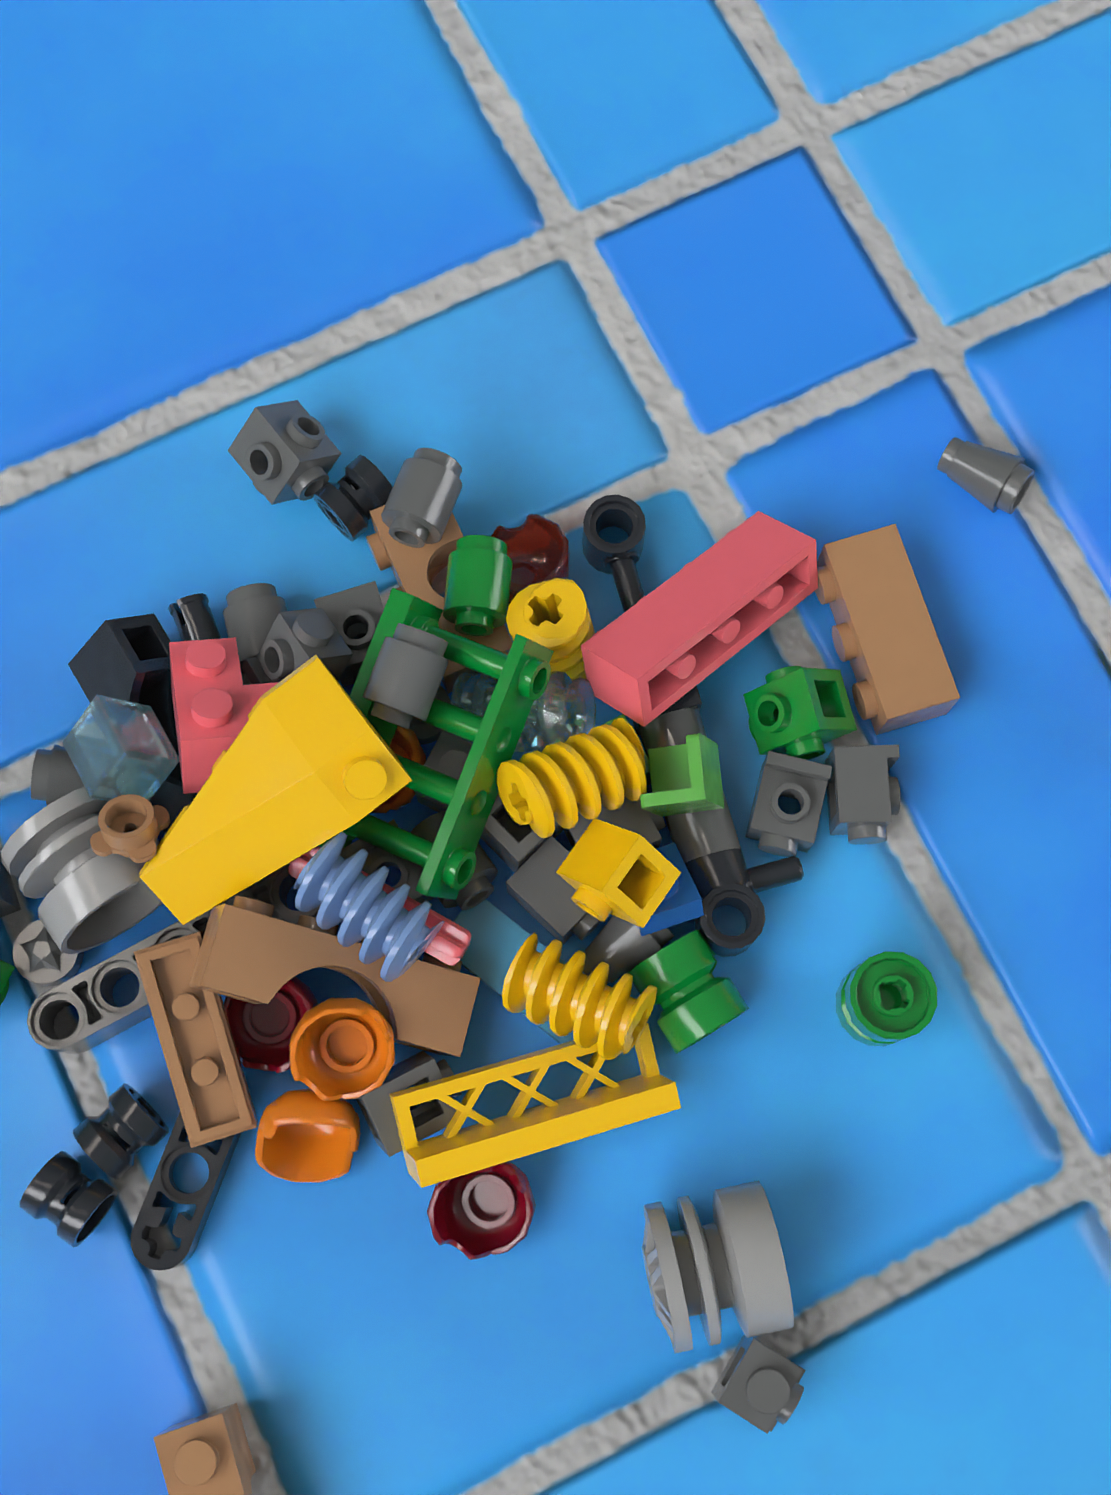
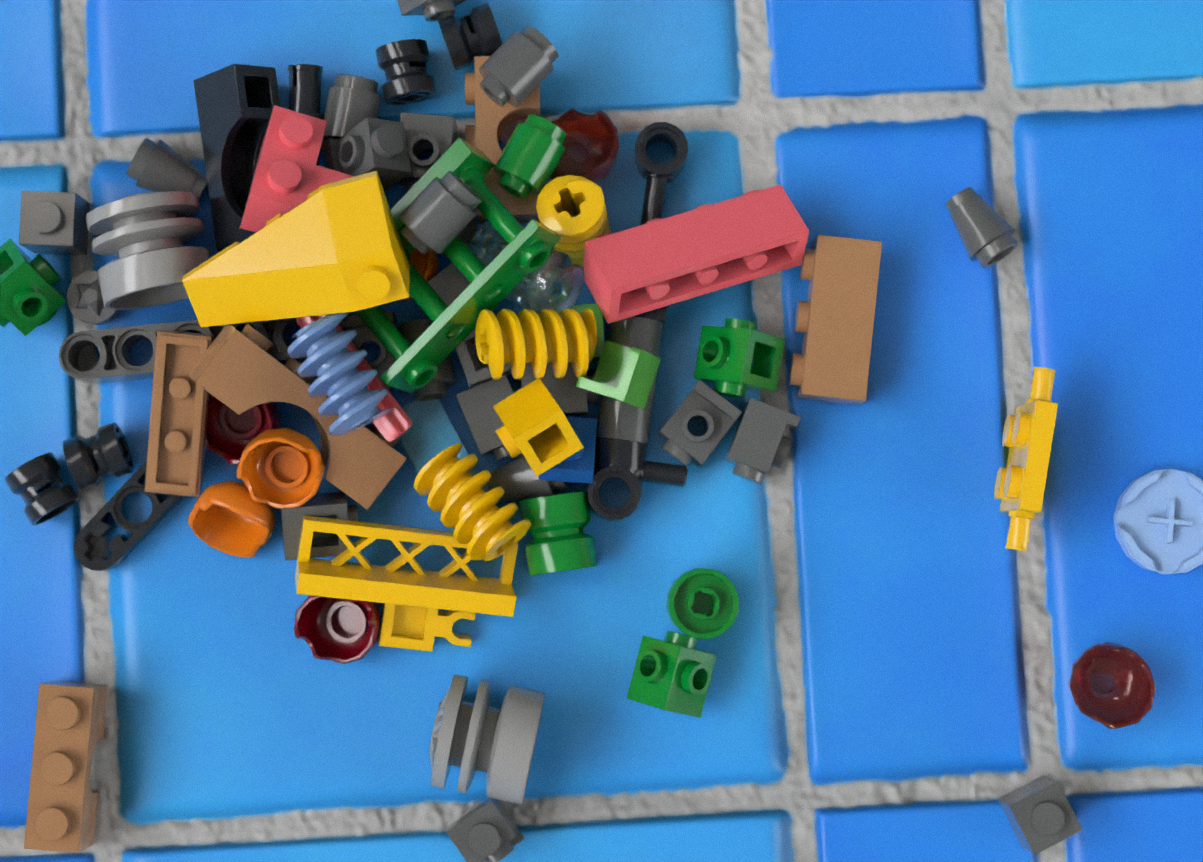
camera: 20 degrees right, 10 degrees up
clear light blue brick [62,695,180,801] -> none
medium nougat plate [90,794,170,863] -> none
none -> black wheel [375,39,437,105]
none -> yellow plate [378,603,476,652]
none -> green brick [627,631,717,718]

